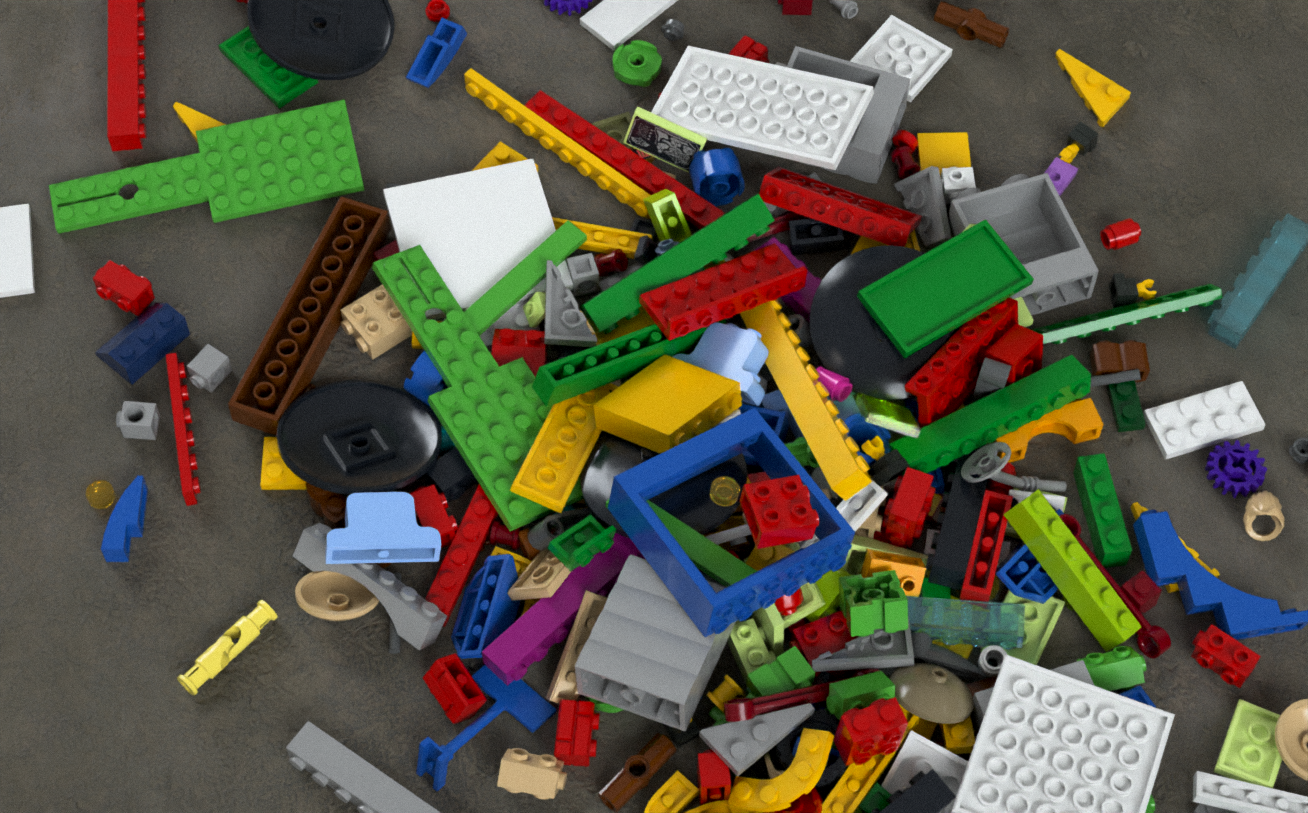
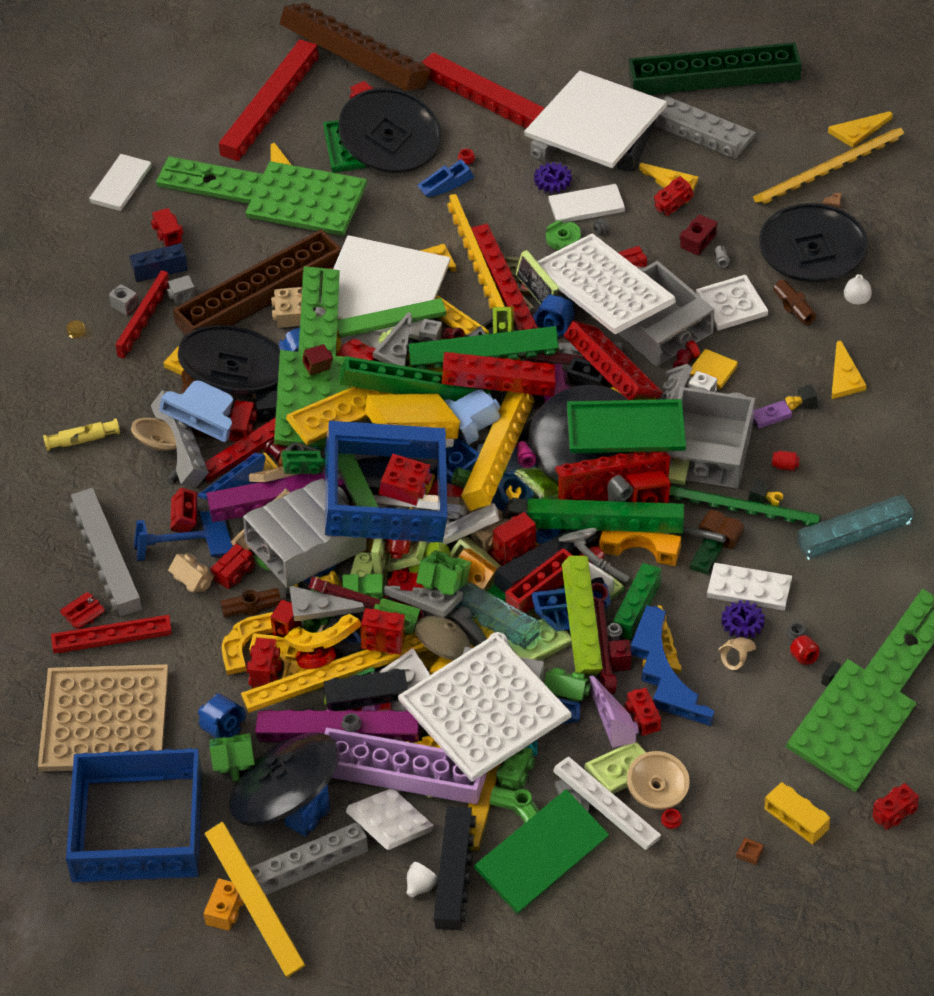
camera: 35 degrees right, 10 degrees down
blue slope [101,476,148,562] -> none
clear yellow tile [710,476,740,506] -> none
none -> dark red brick [302,344,333,375]
none -> lavender wedge [589,676,639,748]
none -> light grey pin [607,623,622,641]

